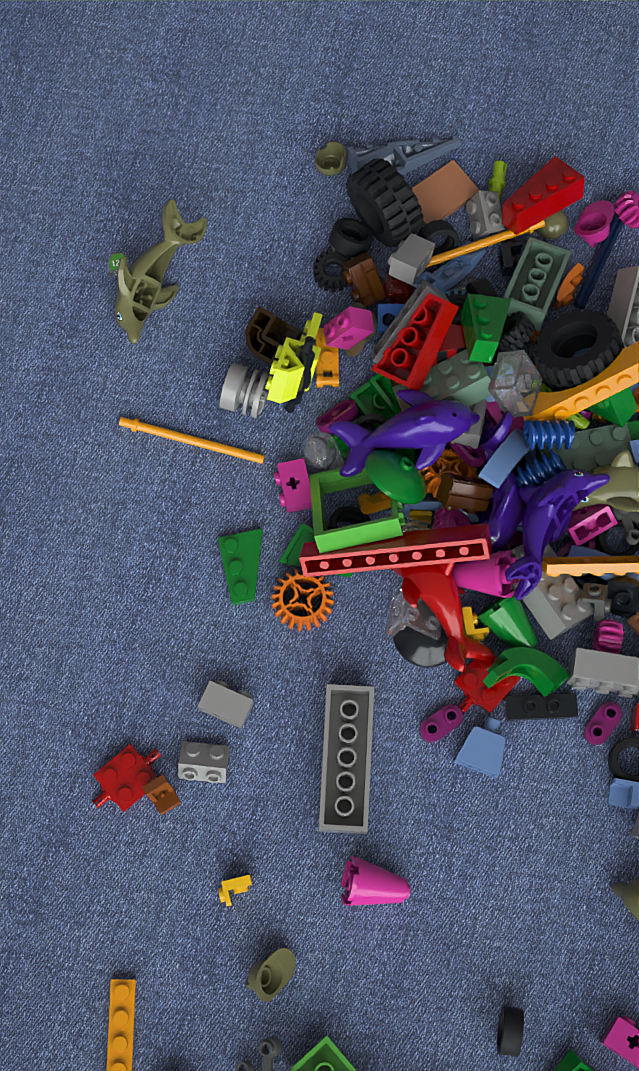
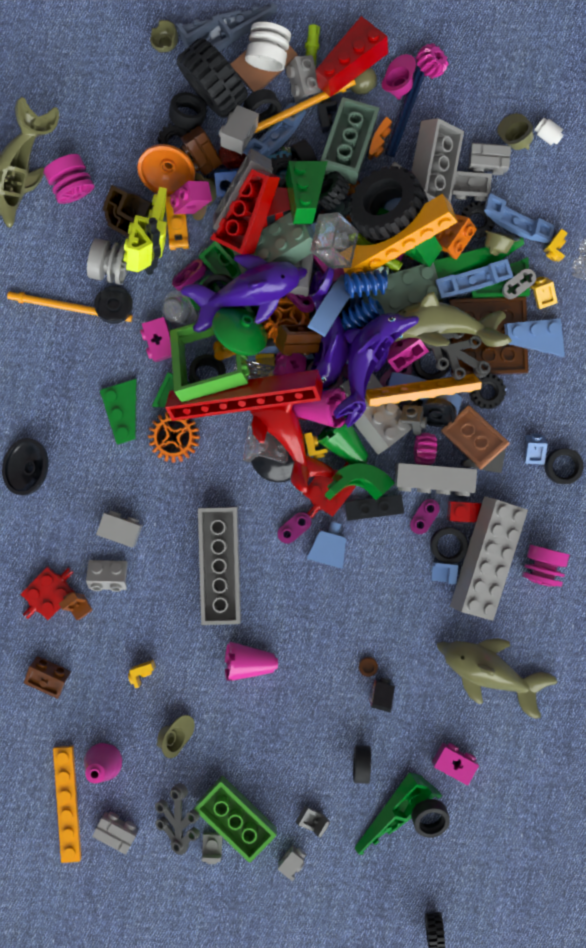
camera: 10 degrees right, 15 degrees up
none -> black dish [2,438,49,496]
none -> reddish brown bracket [24,656,71,699]
none -> dark pink wheel [43,154,95,204]
none -> dark pink cone [84,743,122,784]
none -> black tile [94,286,133,324]
none -> orange dish [137,144,196,197]
none -> white wheel [245,22,291,72]
none -> reddish brown tile [359,657,378,677]
none -> black slope [369,676,395,713]

